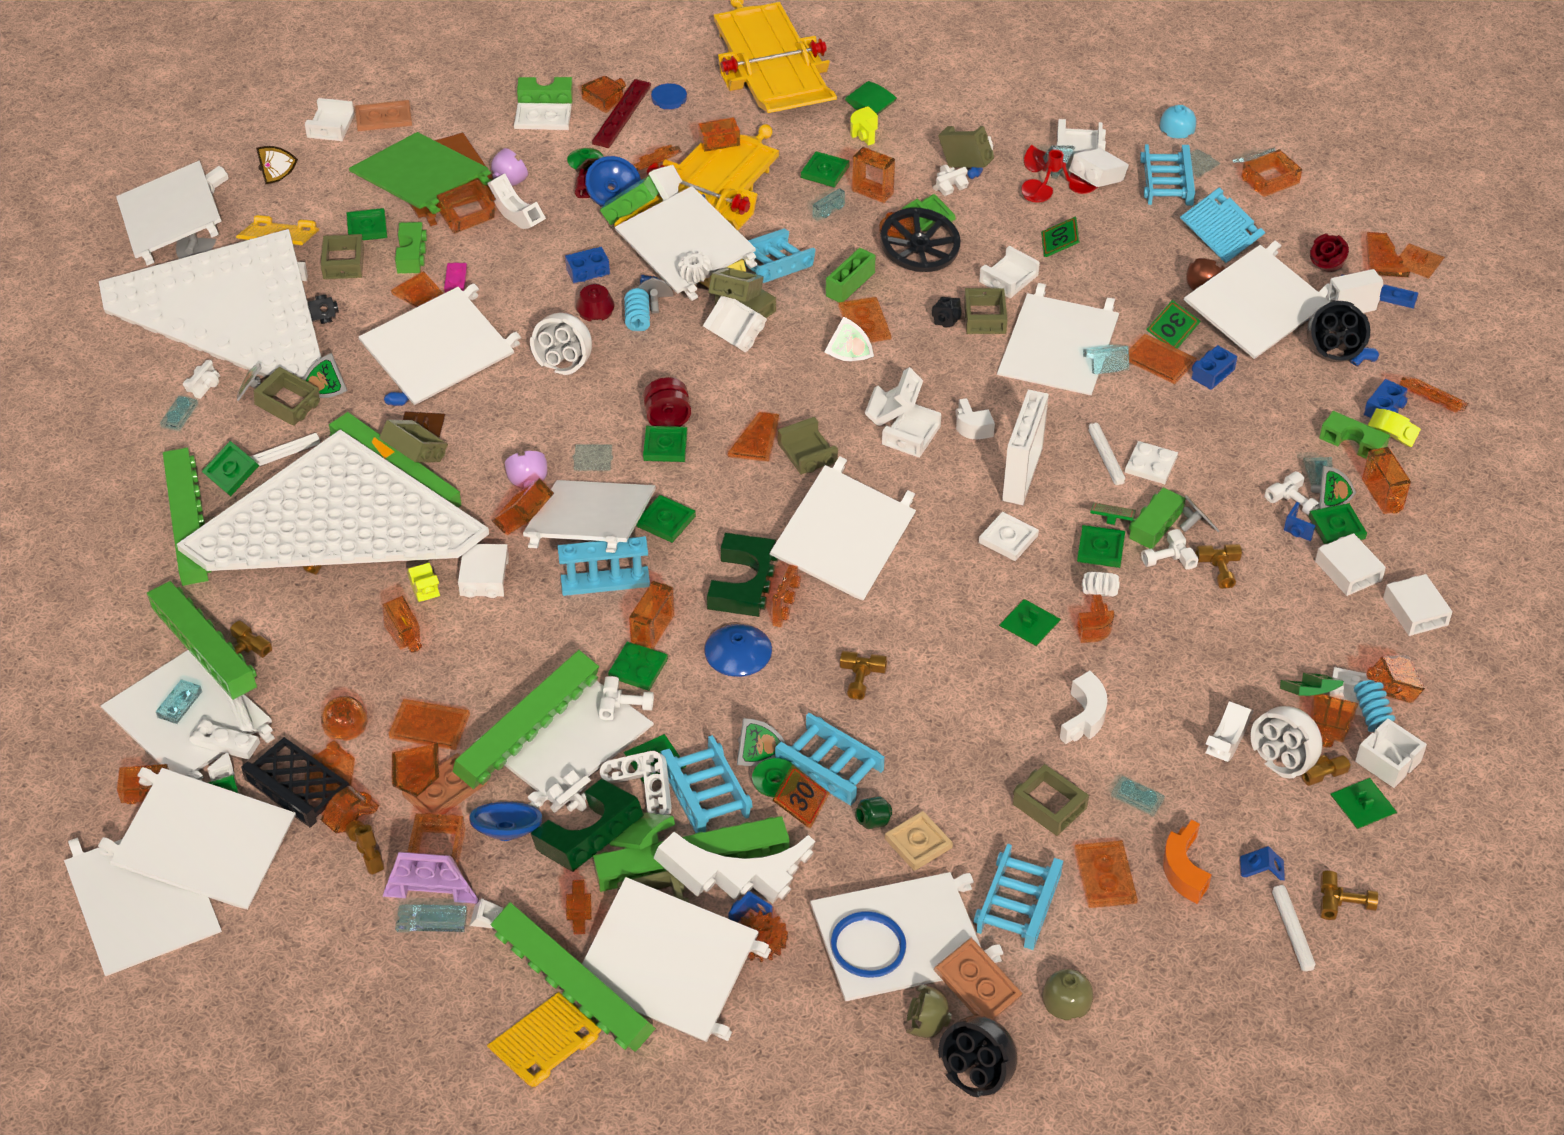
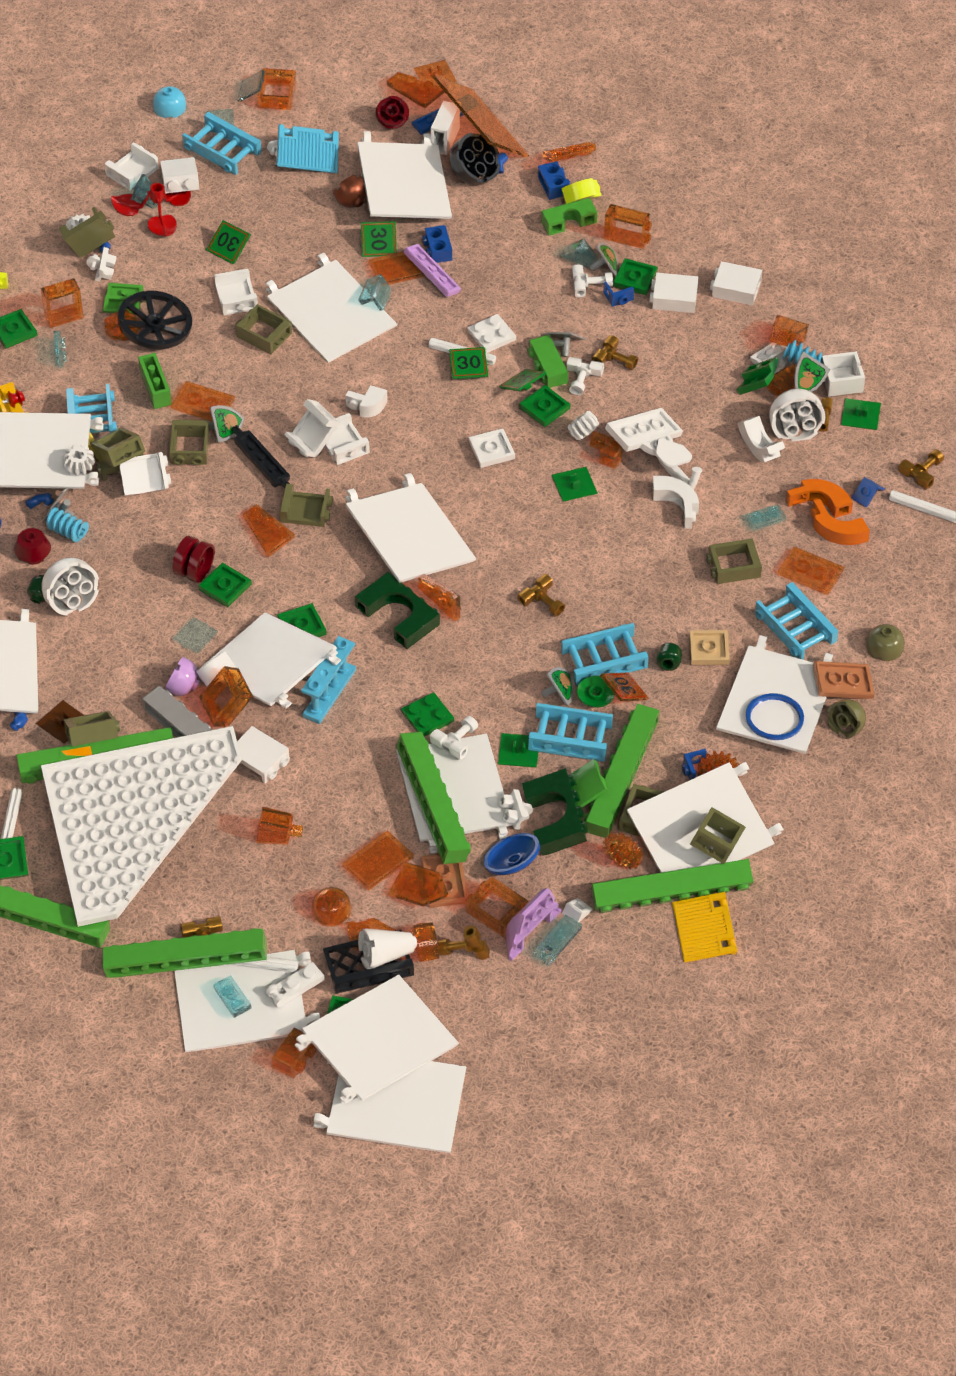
camera: 55 degrees left, 5 degrees up
white slope [208,752,235,781] -> none
neon yellow brick [407,563,440,602] -> none
white beam [600,751,672,815] -> none
clear orange window [629,581,675,649] -> none
white arch [654,832,815,904] -> none
blue dish [705,624,772,677] -> none
black brick [932,297,962,327] -> none
black cylinder [938,1016,1018,1098] -> none
white window [1002,389,1049,505] -> none
none -> light grey brick [142,686,212,737]
none -> olive window [169,420,210,465]
none -> white brick [196,652,236,687]
none -> black plate [232,425,290,488]
none -> white cone [358,928,417,969]
none -> lavender tile [403,244,461,297]
none -> clear orange piece [432,74,529,157]
none -> green piece [449,347,488,379]
none -> white plate [605,408,702,490]
none -> olive window [690,807,746,864]
none -> orange arch [786,479,853,518]
none -> shield [794,351,831,392]

